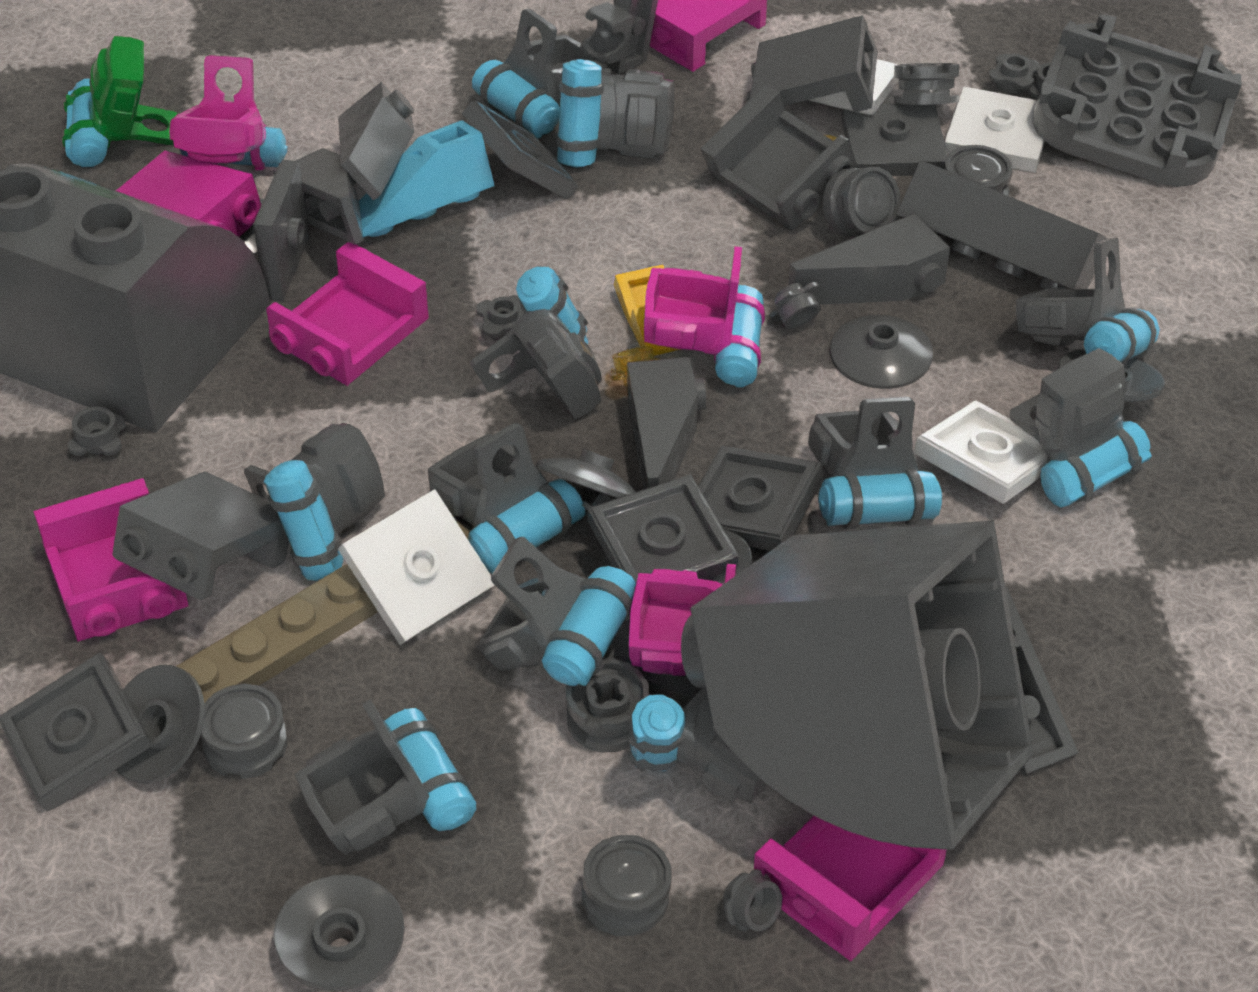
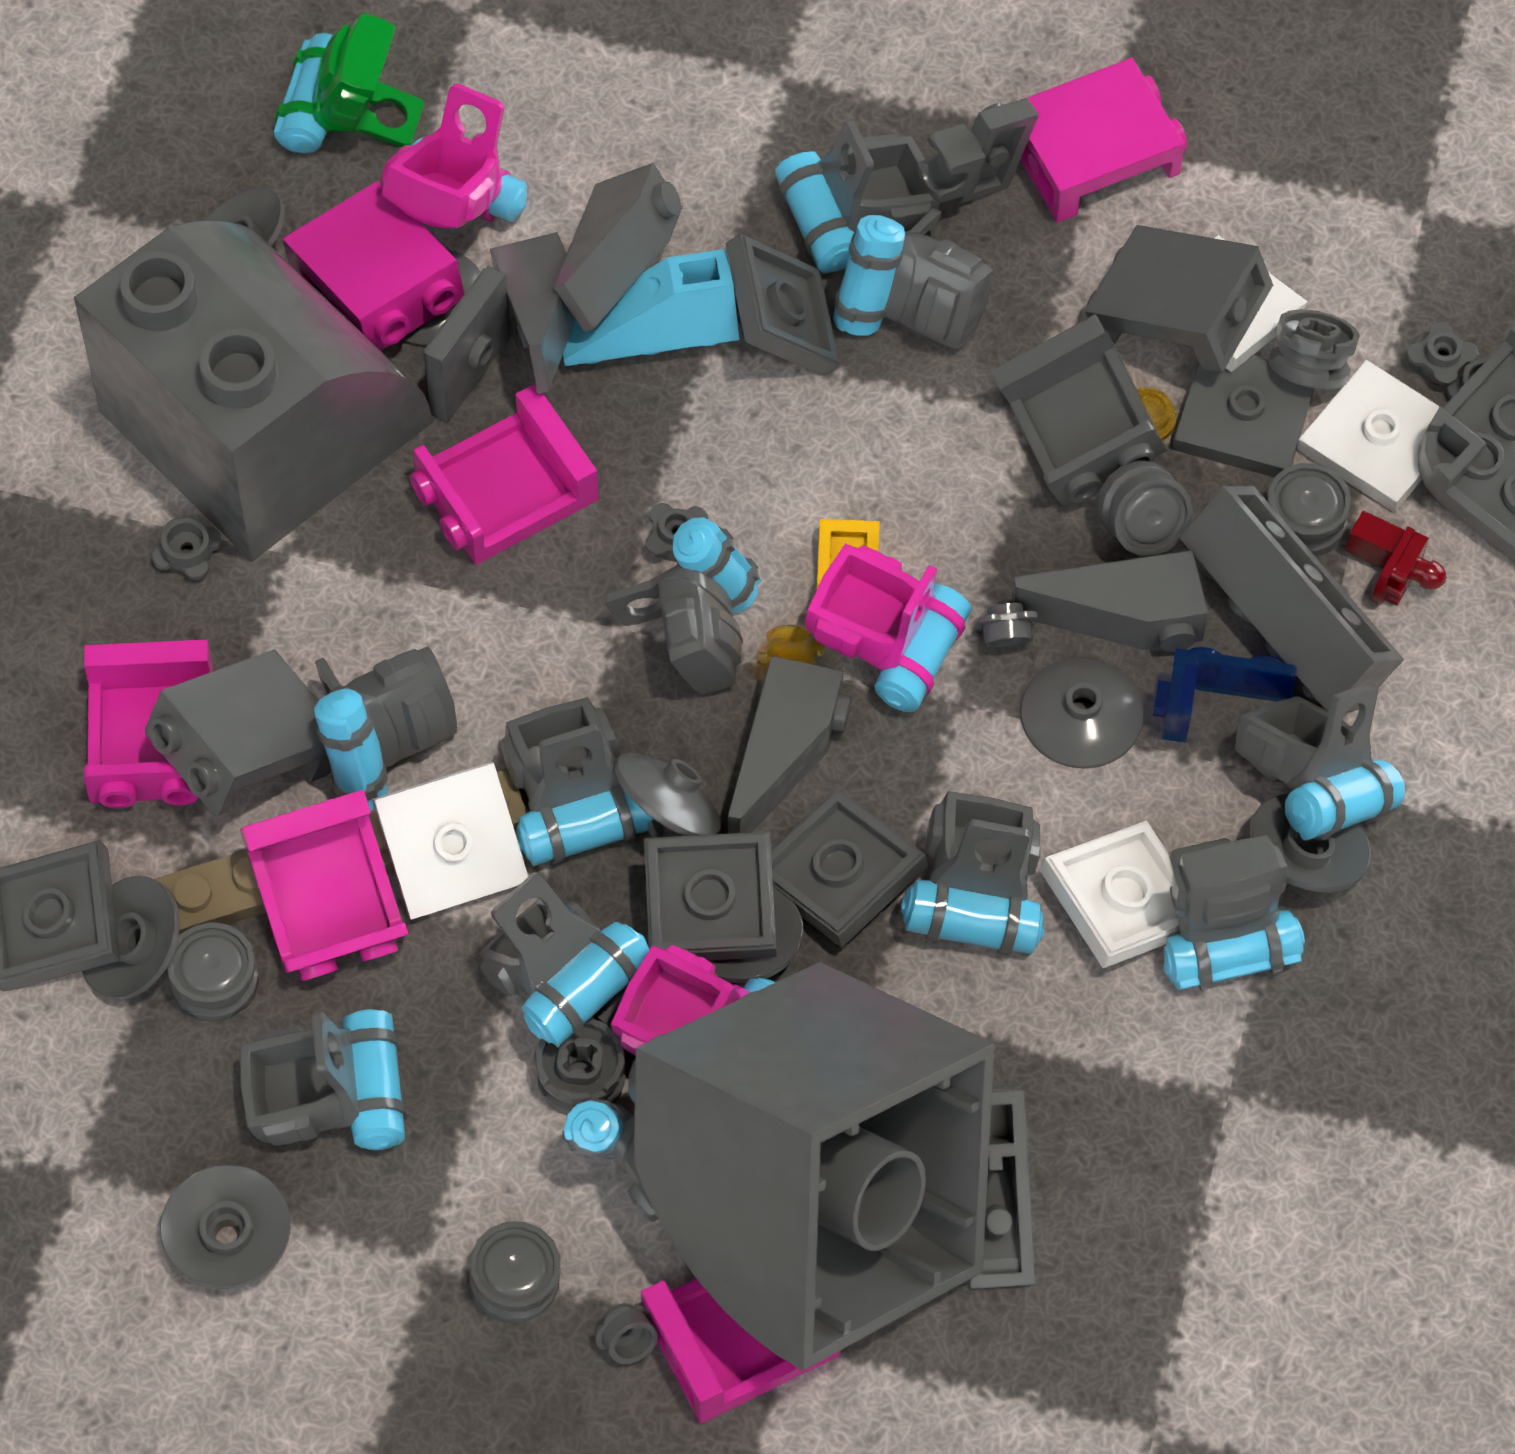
camera: 20 degrees right, 15 degrees up
none -> dark pink panel [240,789,408,981]
none -> clear blue bracket [1153,647,1297,743]
none -> dark red piece [1346,511,1447,606]

